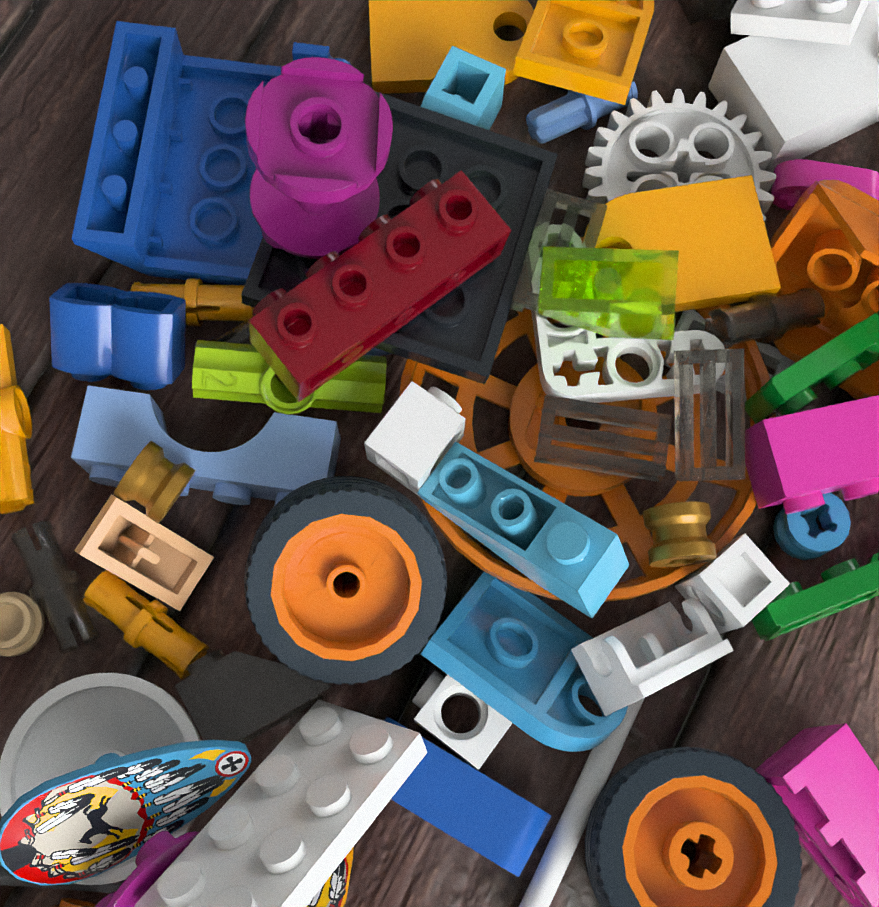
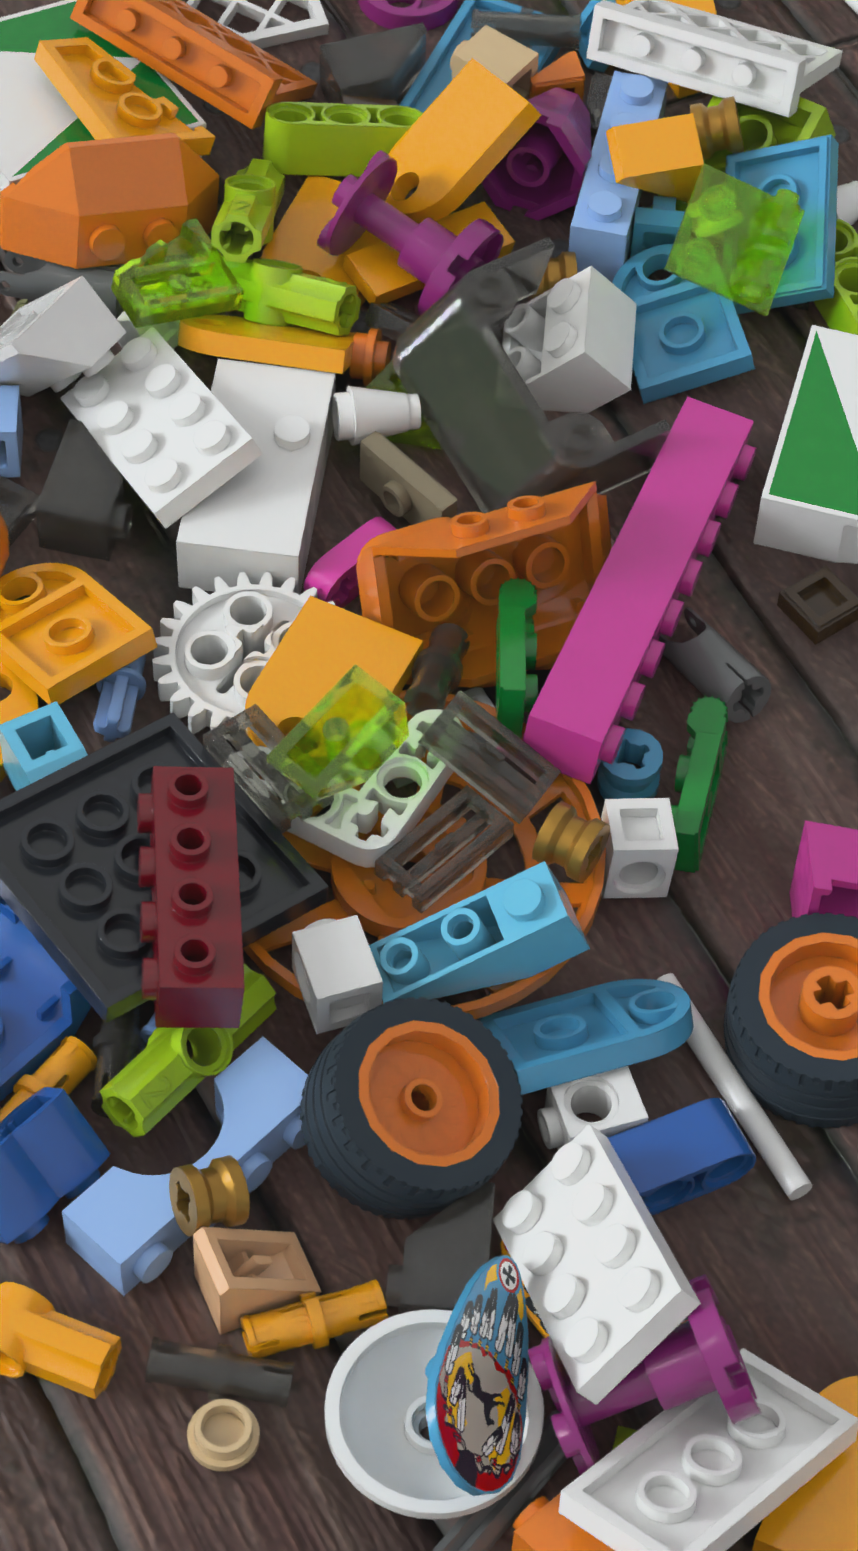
camera: 55 degrees left, 20 degrees down
magenta piece [245,57,393,259] -> none
white hinge [571,597,734,716] -> none

